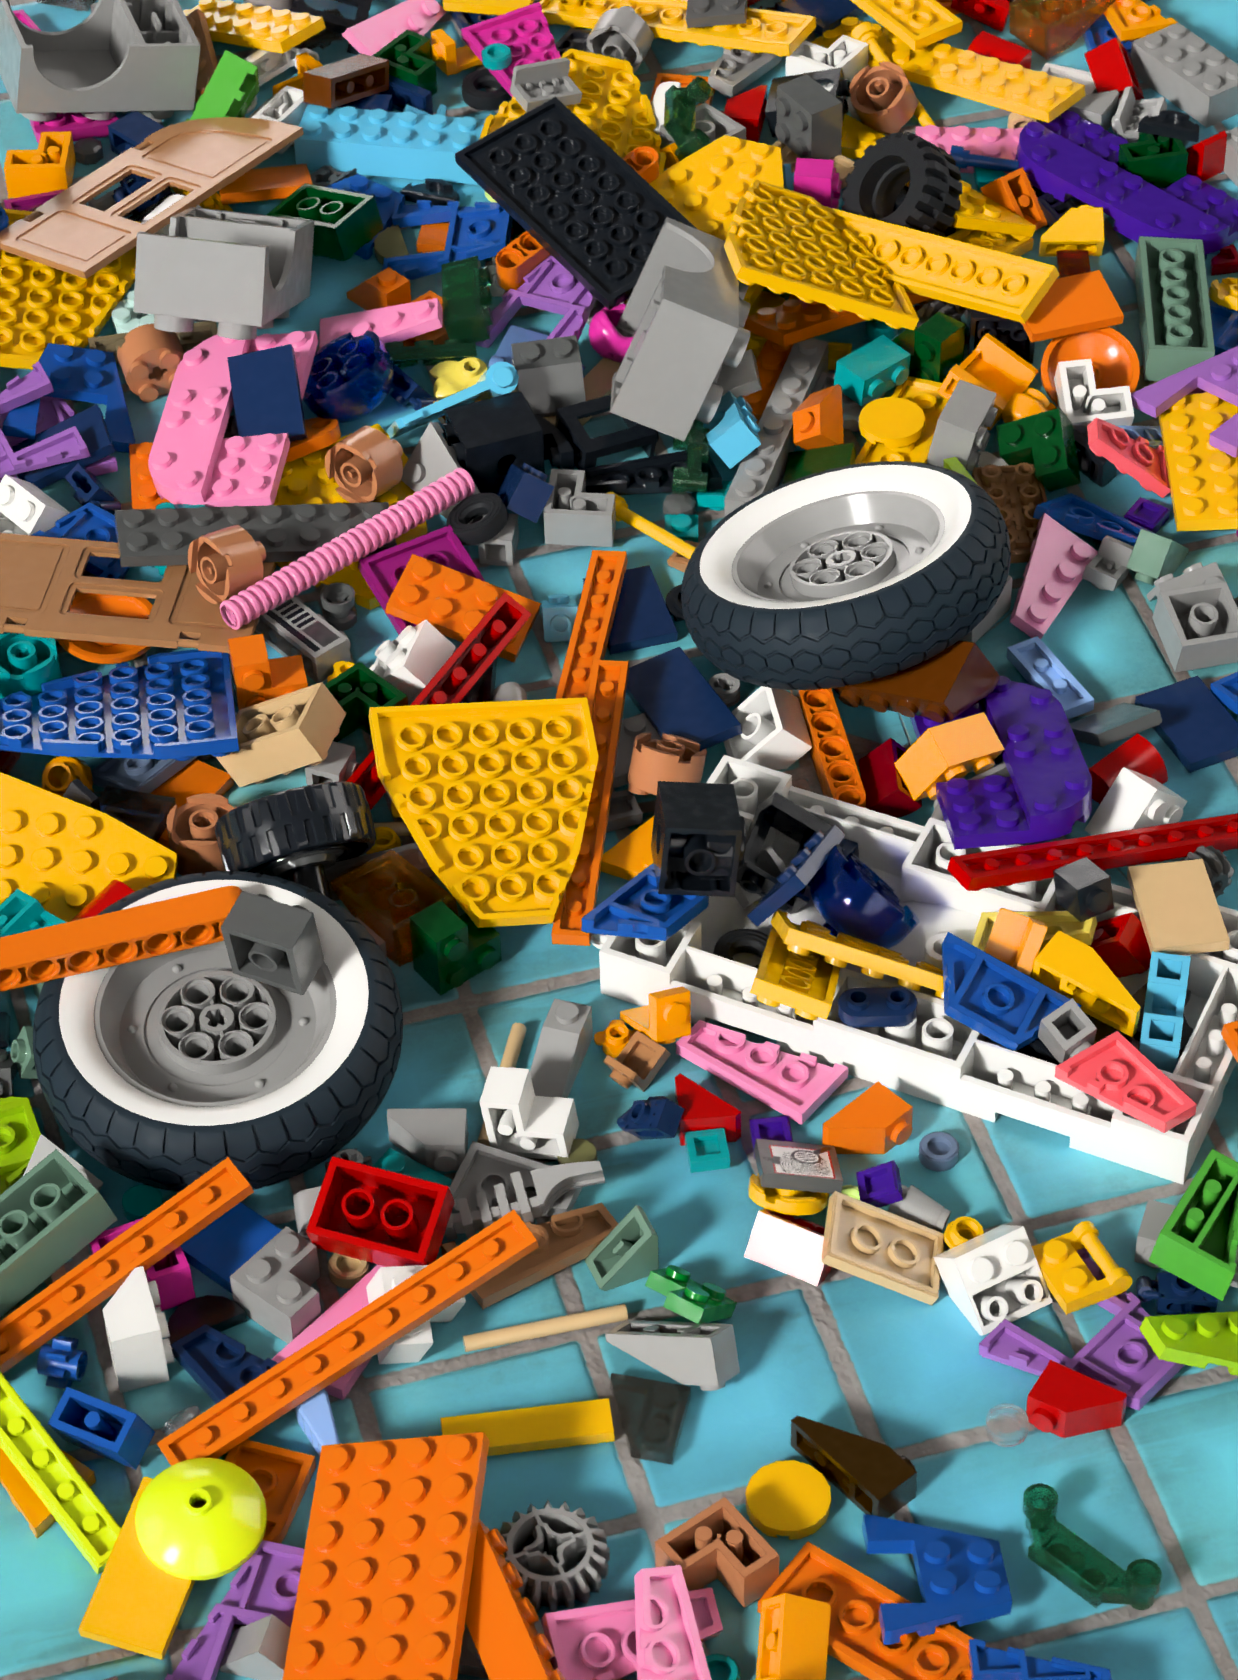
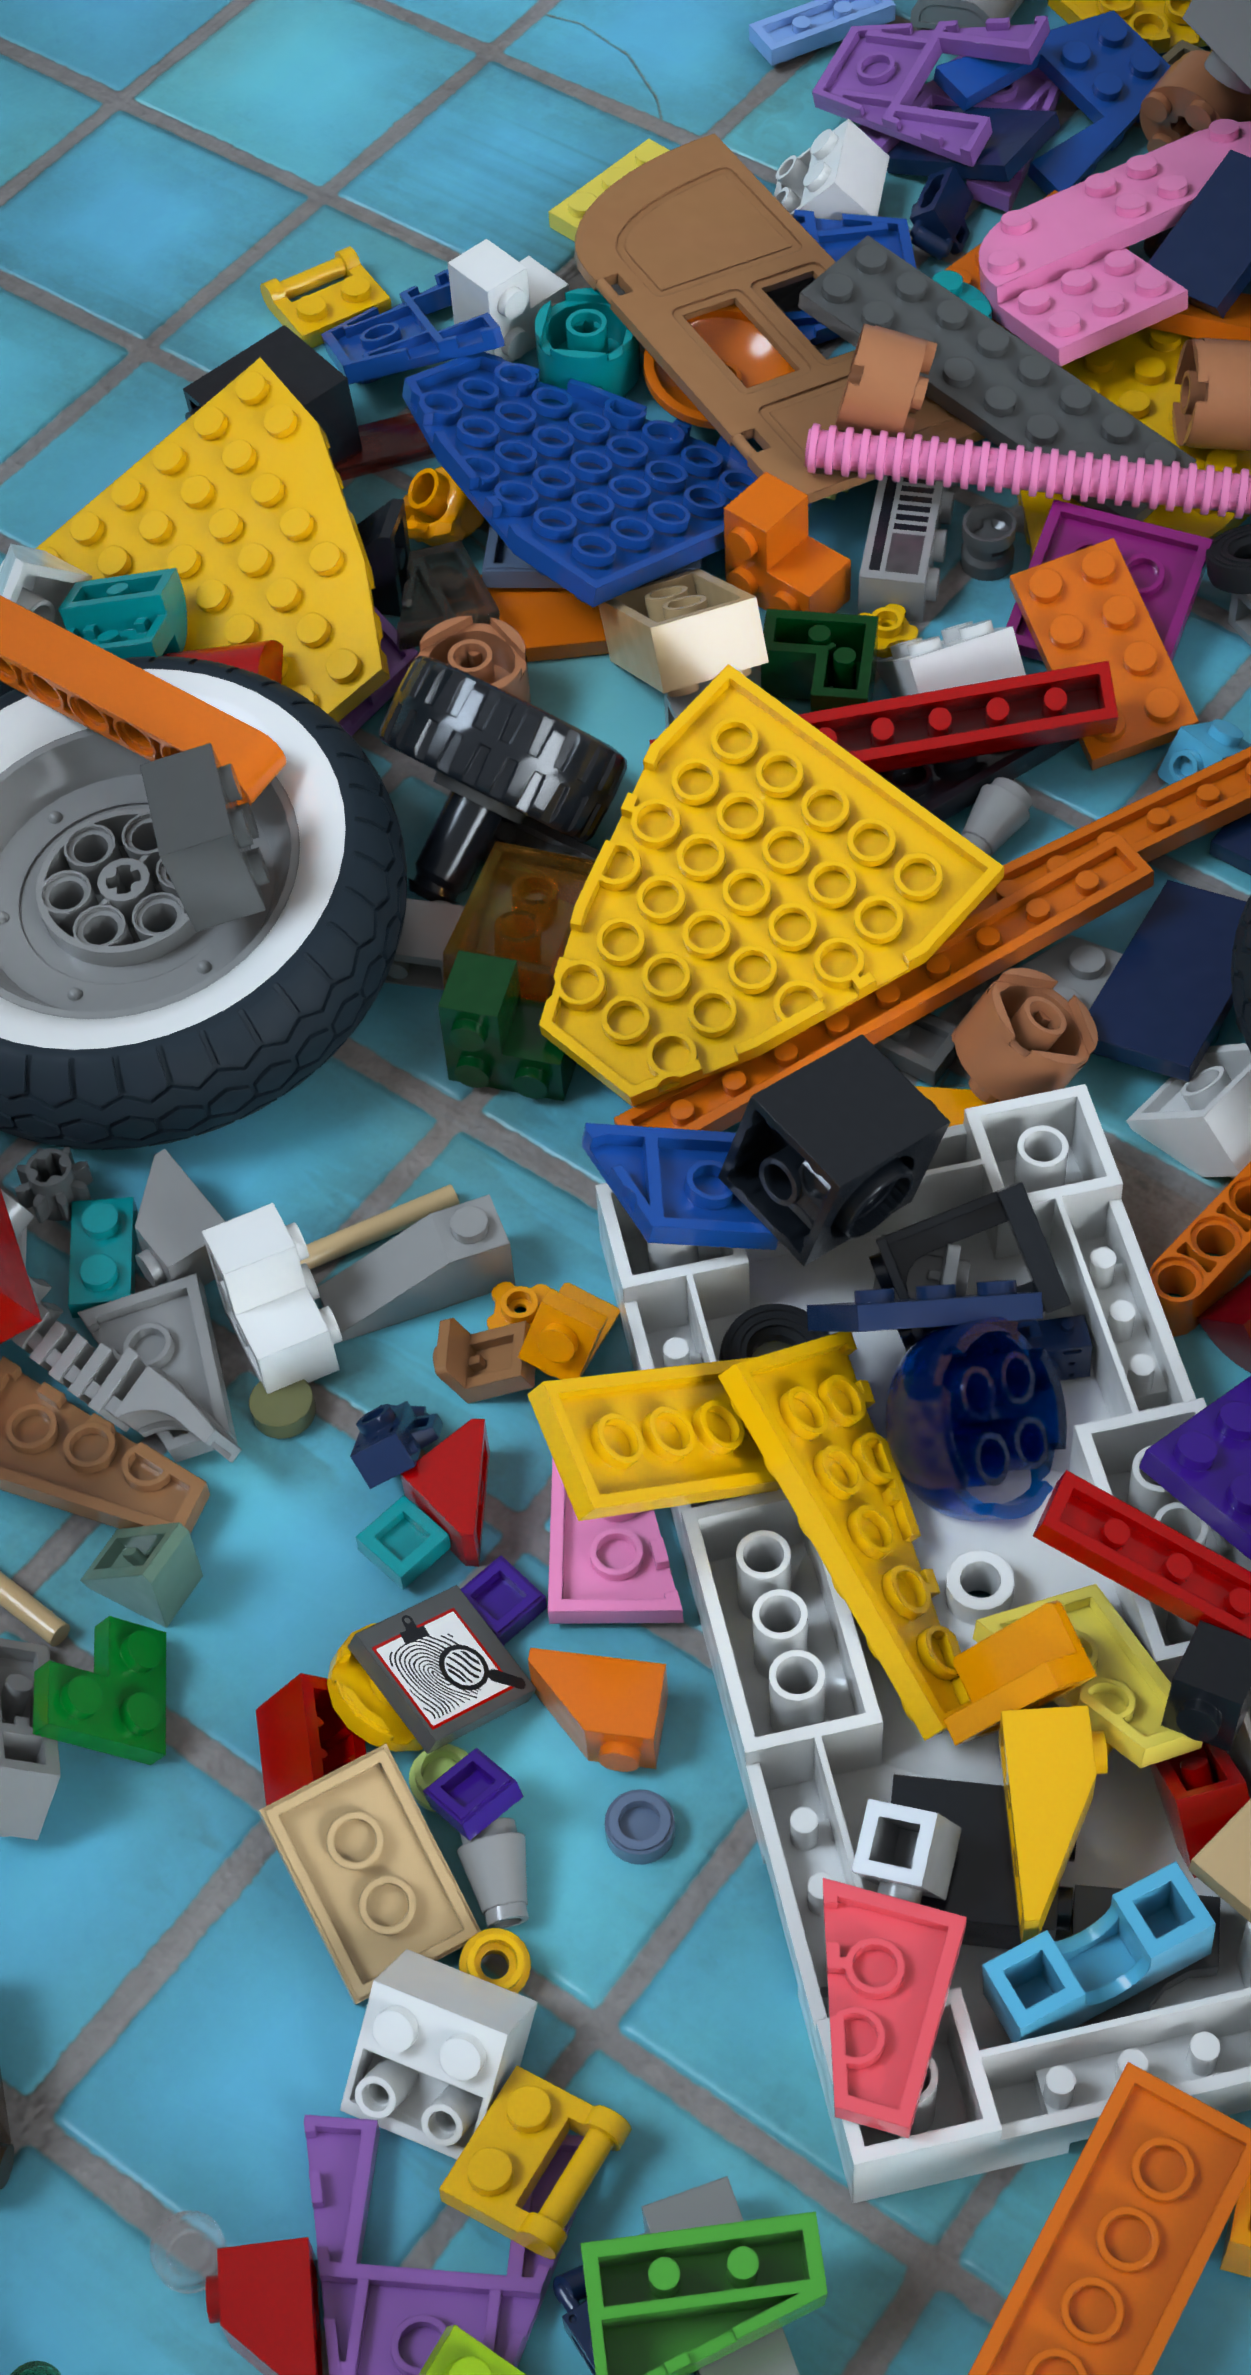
camera: 55 degrees right, 10 degrees up
dark blue plate [838,987,917,1027] -> none
blue wing [942,932,1082,1051] -> none

